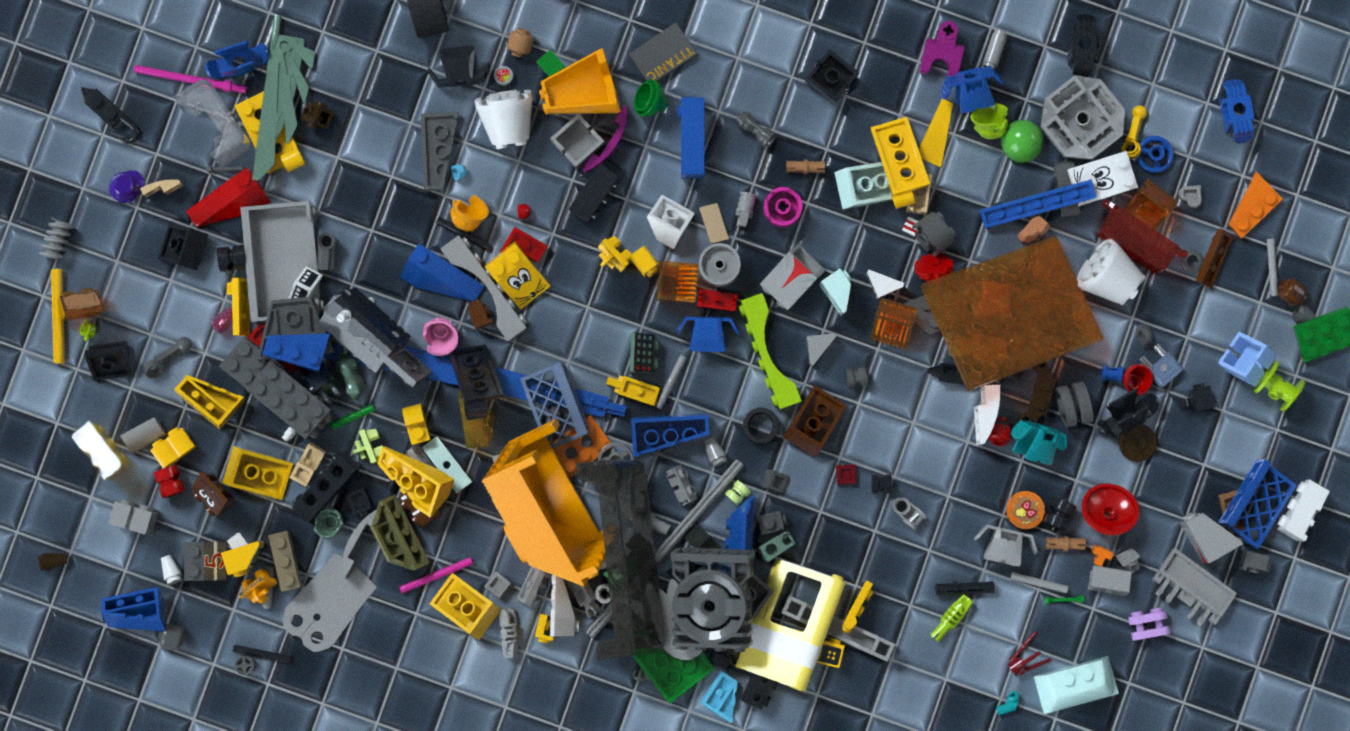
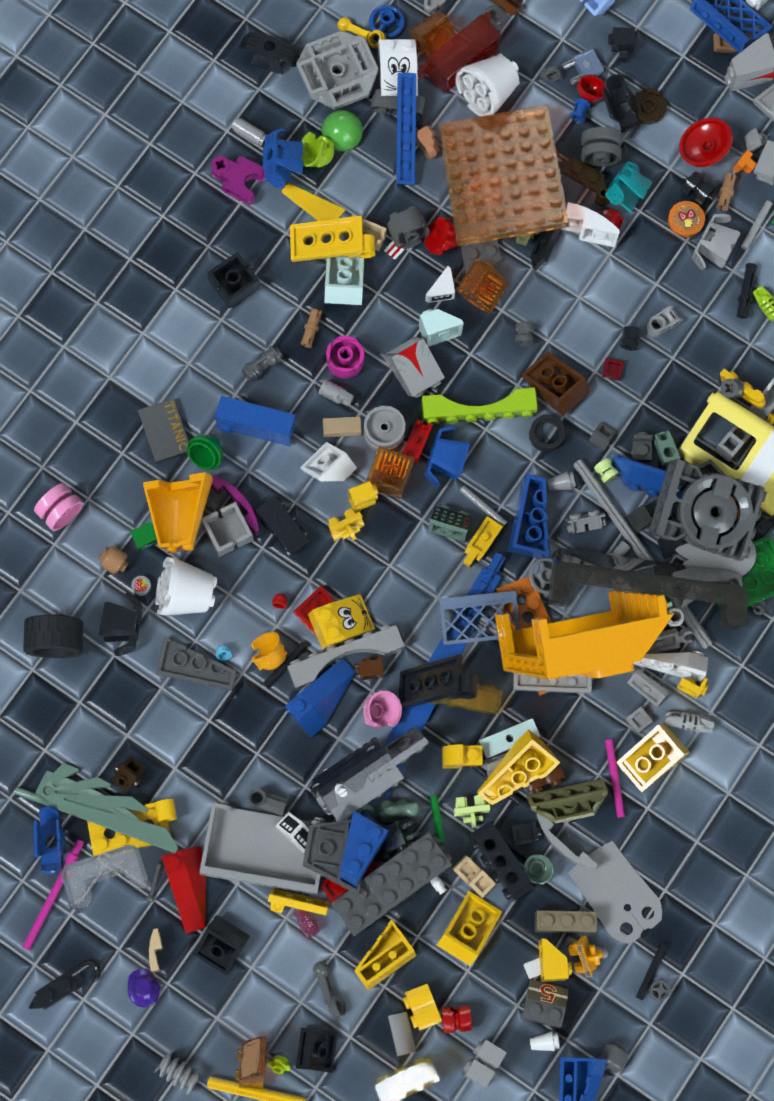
camera: 80 degrees left, 10 degrees down
reddish brown slope [192,471,237,517] -> none
black wheel [217,245,246,272] -> none
light grey slope [806,333,837,366] -> none
none -> dark grey wheel [721,379,744,398]

